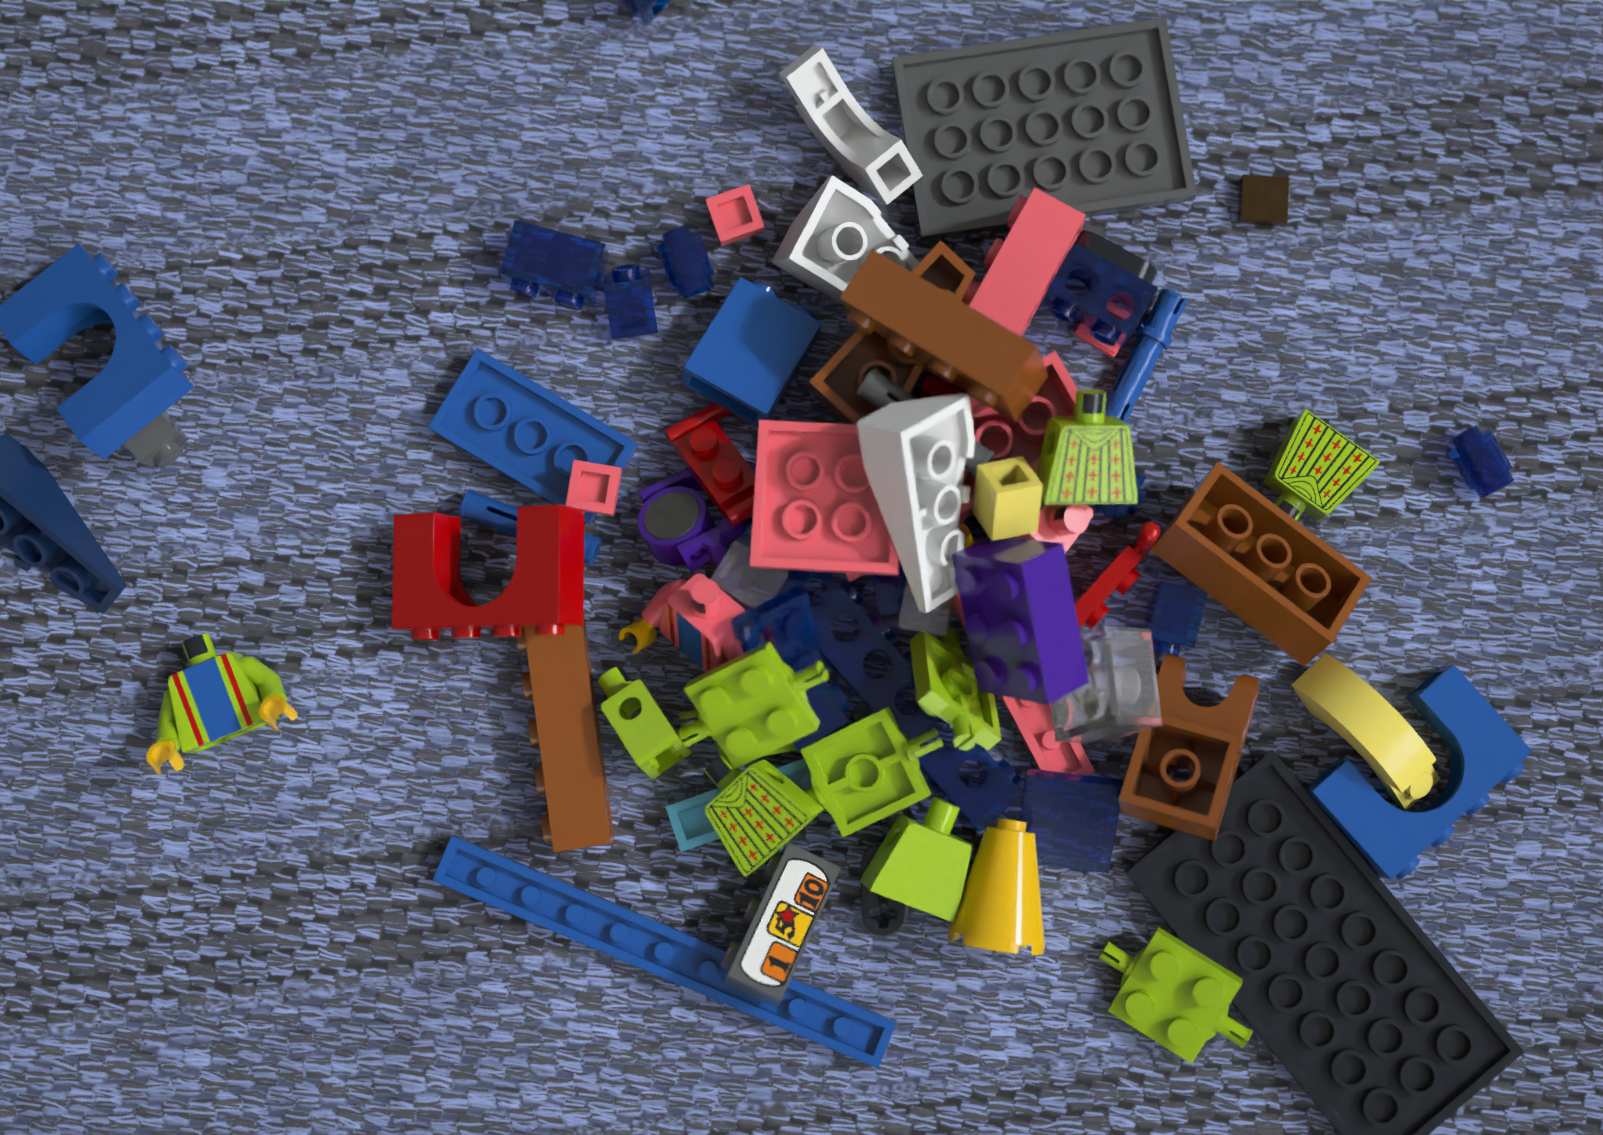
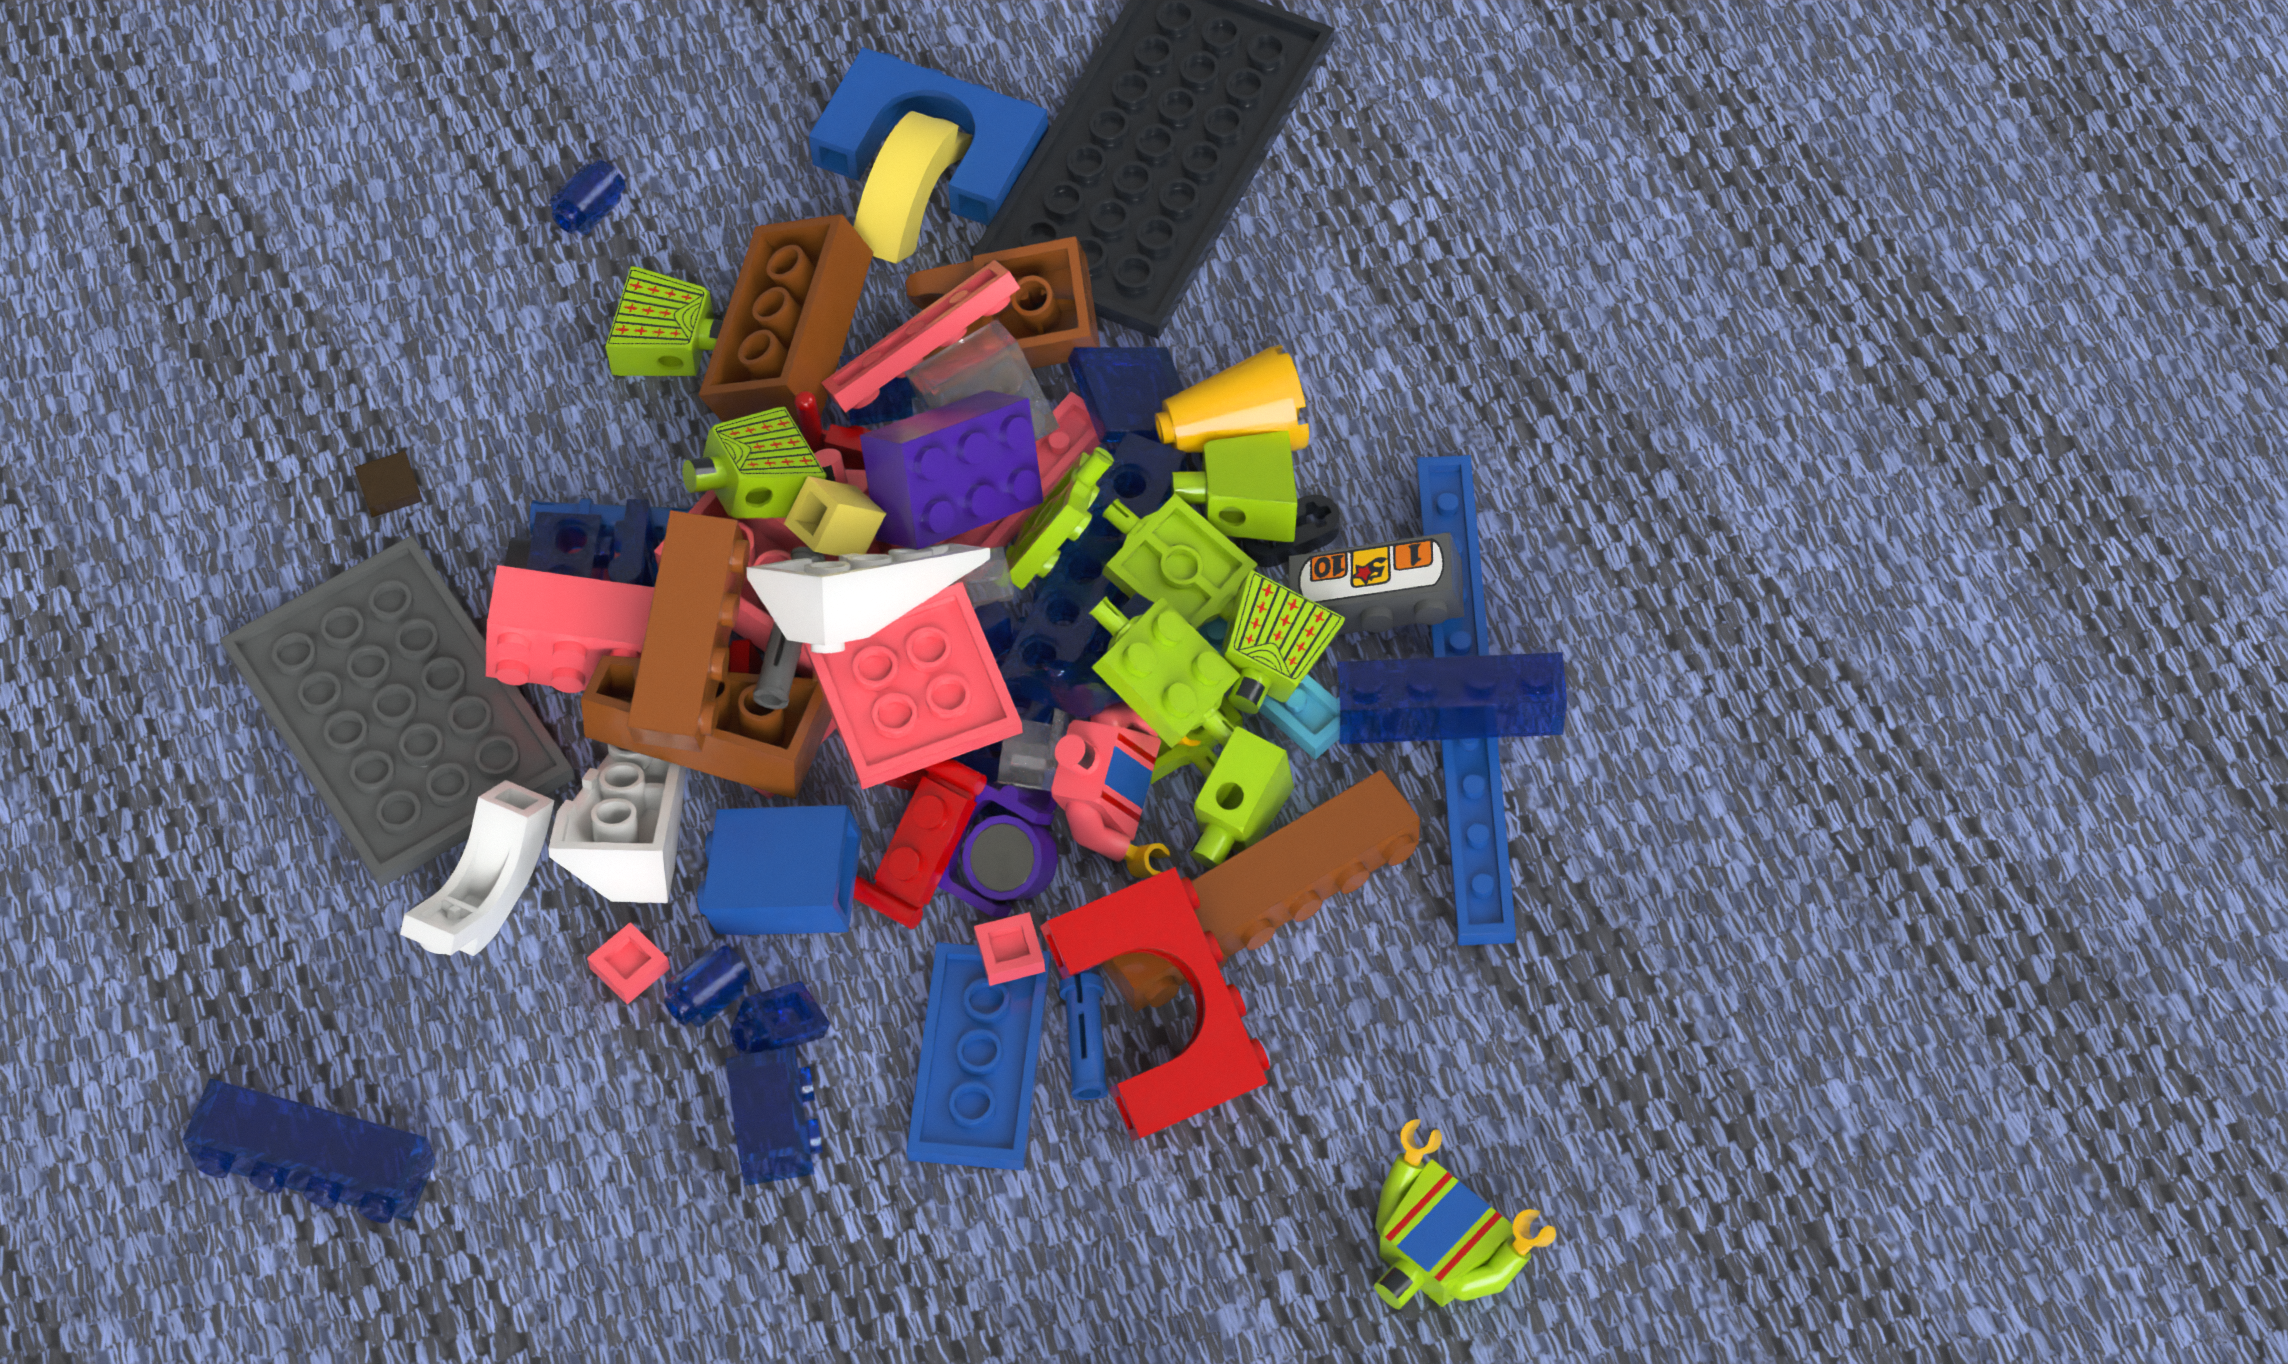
camera: 110 degrees left, 25 degrees down
lime plate [1098,927,1253,1064] -> none
none -> clear blue plate [608,499,659,588]
none -> coral plate [821,260,1021,413]
none -> clear blue brick [1336,652,1567,744]

